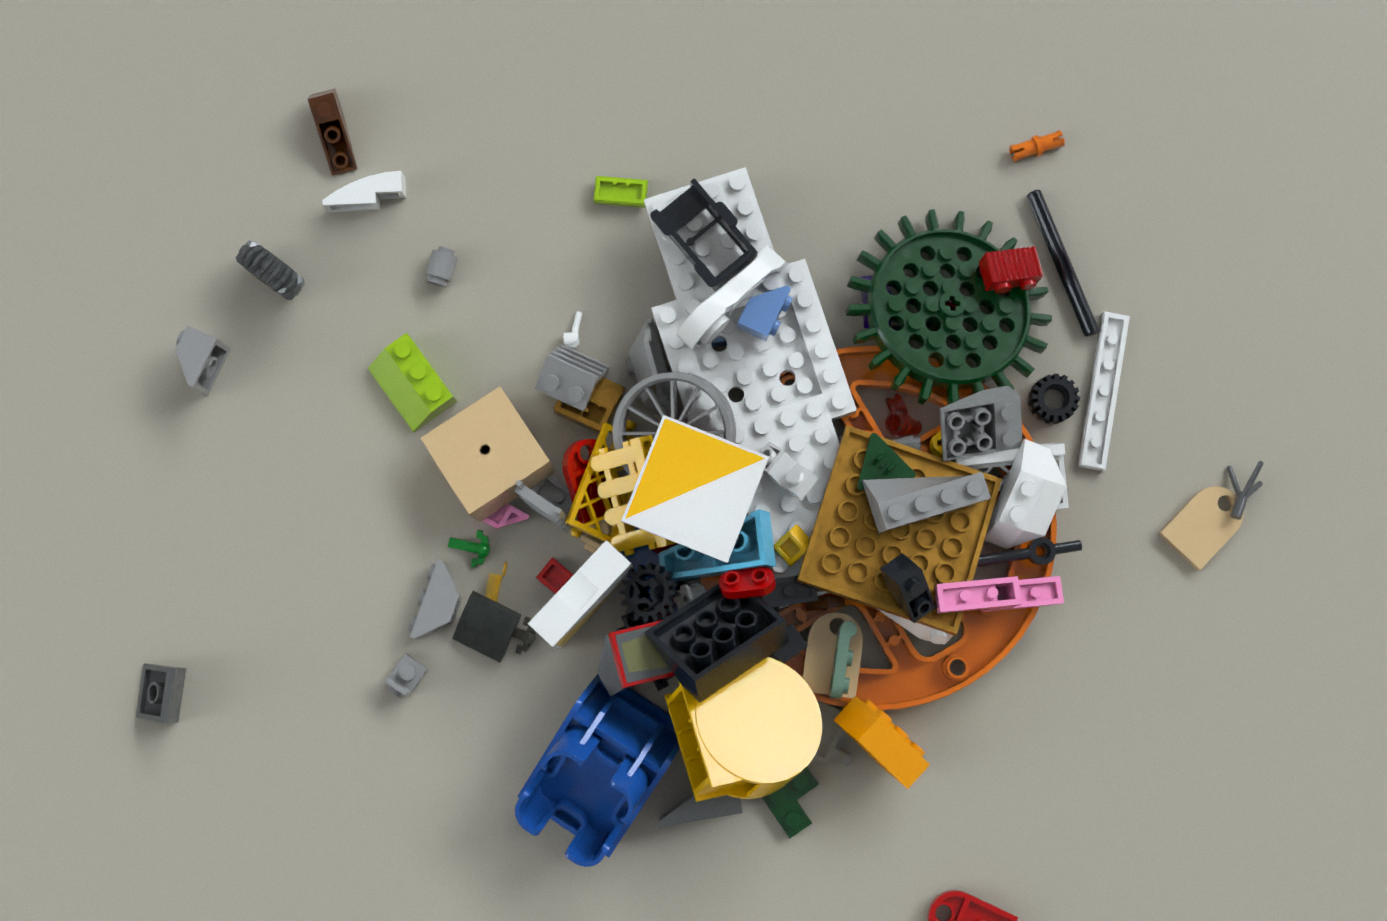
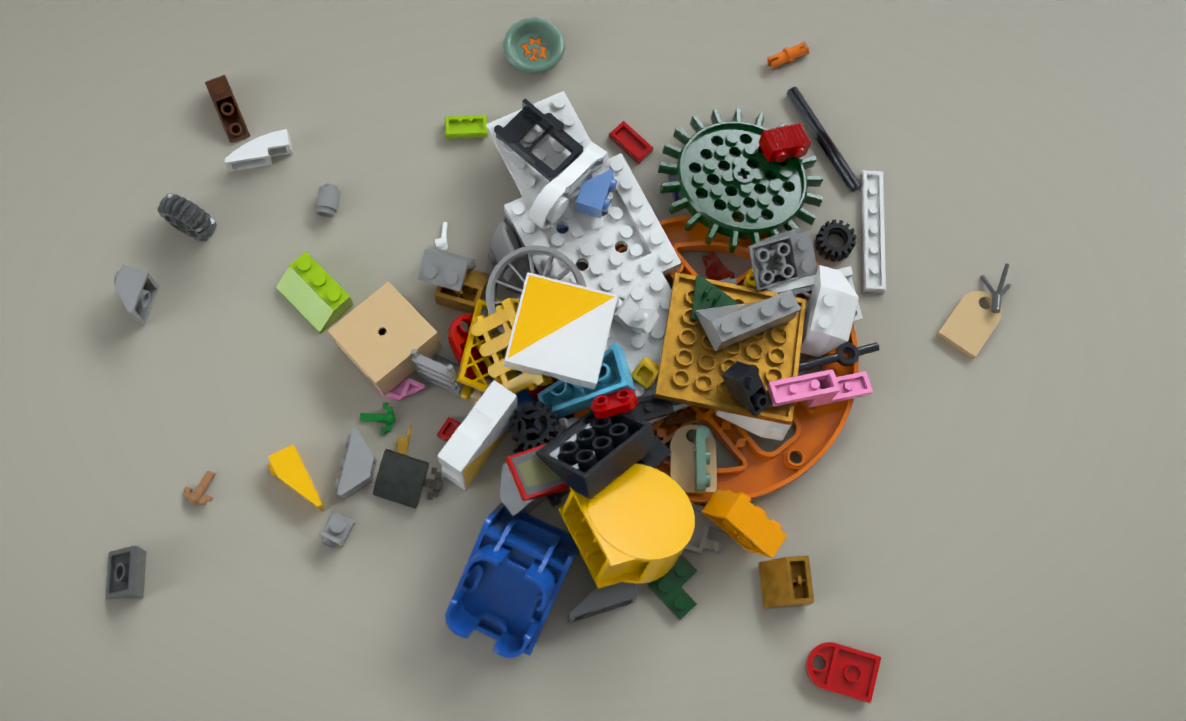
camera: 15 degrees left, 10 degrees down
none -> medium nougat piece [184,471,215,505]
none -> yellow slope [267,444,325,511]
none -> sand green piece [503,17,565,74]
none -> red tile [609,121,654,165]
none -> pearl gold slope [758,555,814,609]

